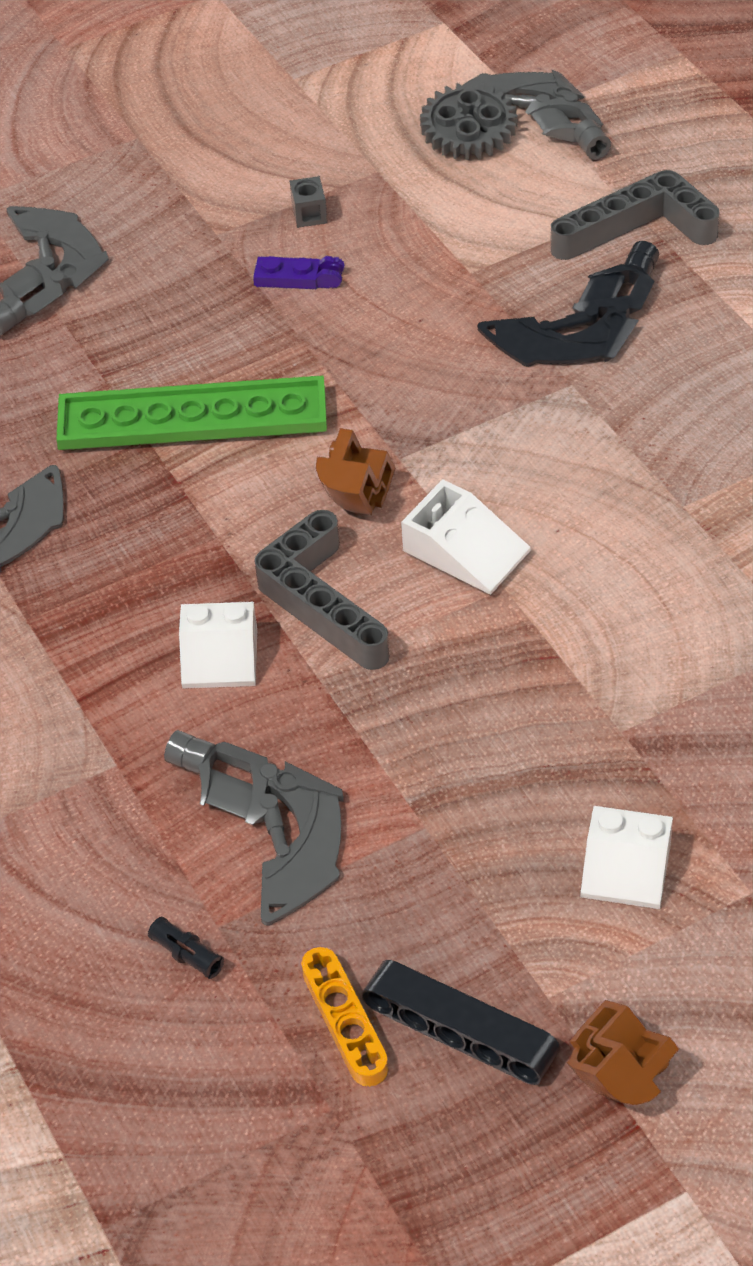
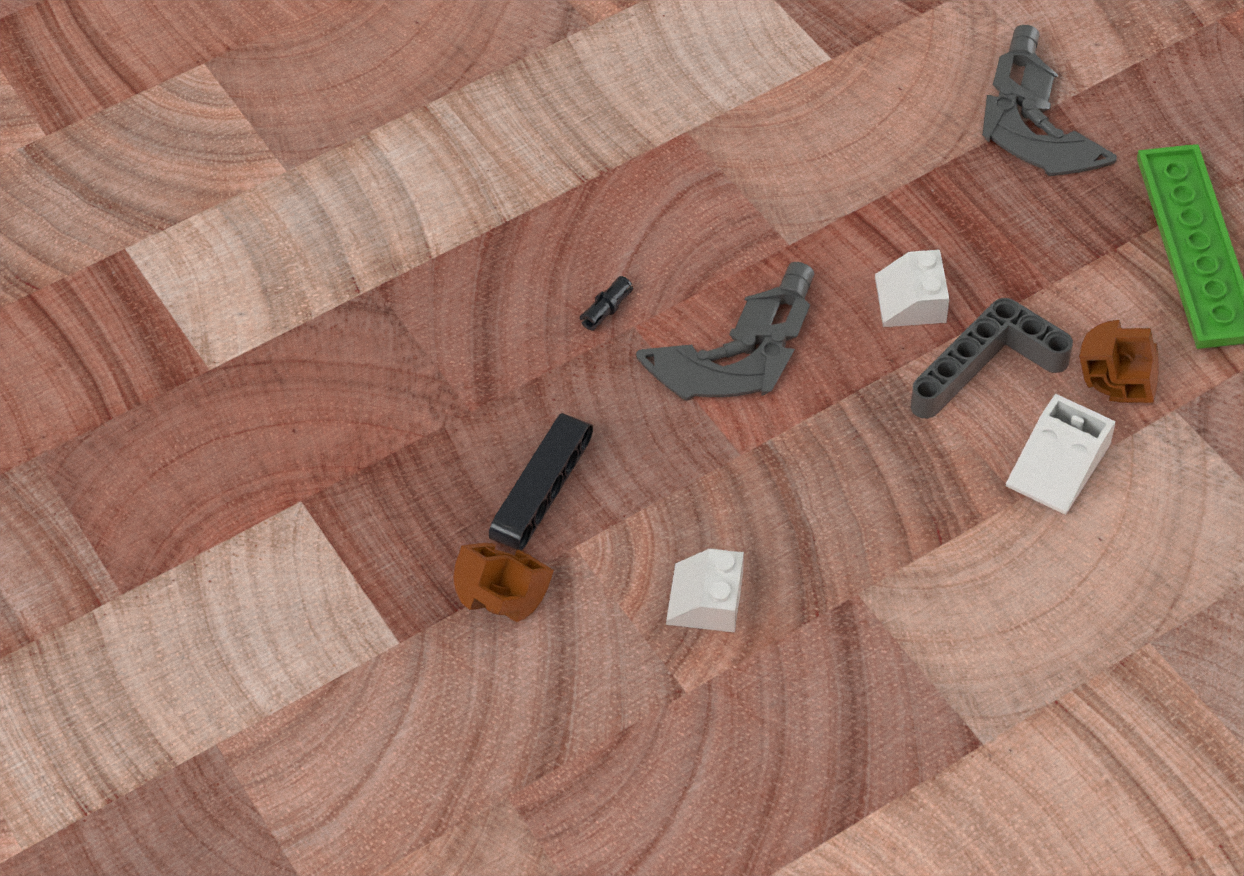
camera: 85 degrees right, 5 degrees up
light orange beam [301,947,388,1087] -> none

